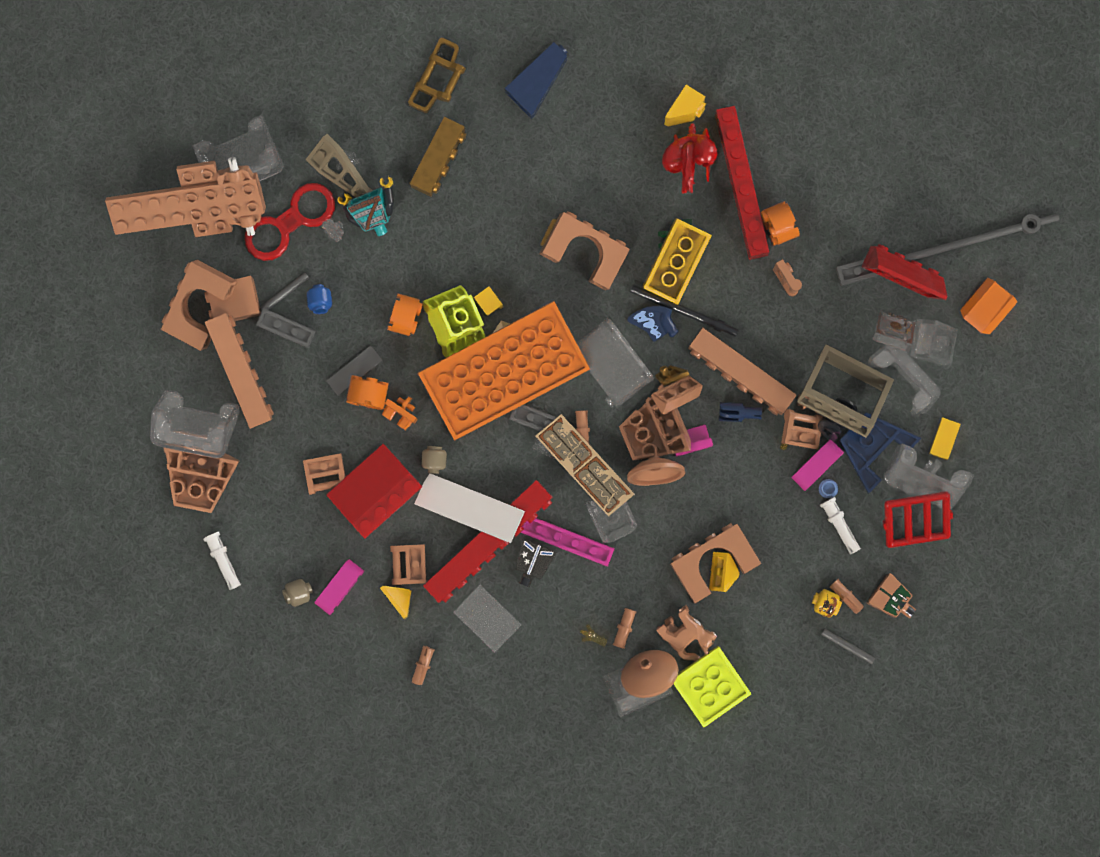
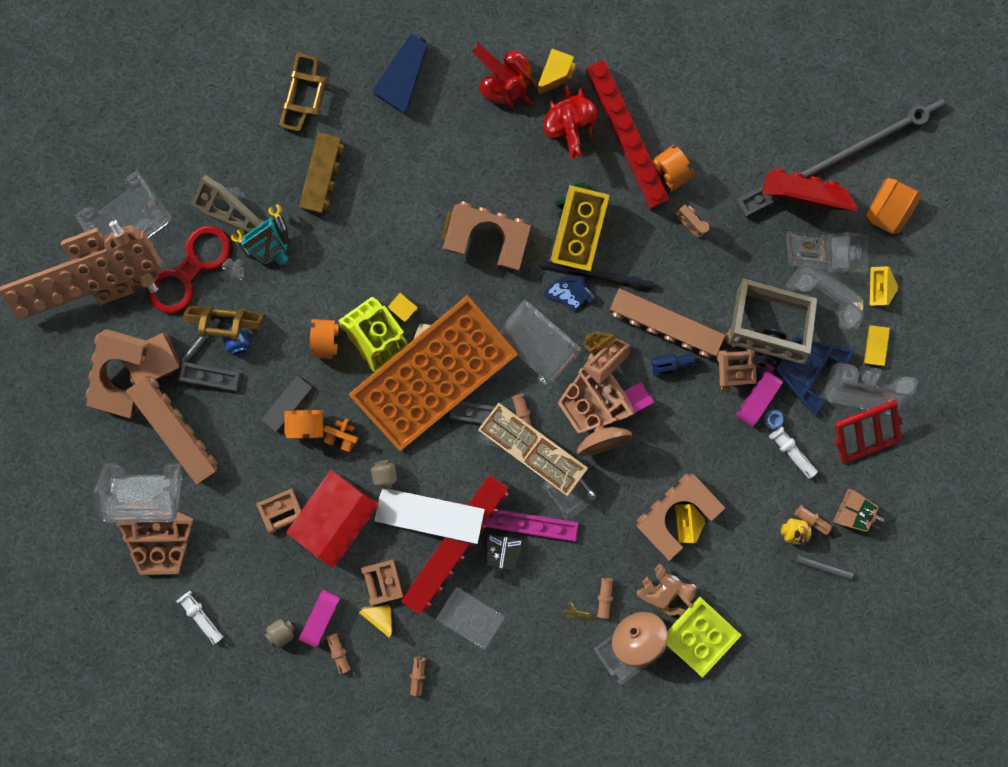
camera: 15 degrees left, 5 degrees up
none -> pearl gold bar [184,306,264,340]
none -> nougat pin [326,633,351,674]
none -> red hair [471,41,536,110]
none -> yellow slope [869,267,898,306]

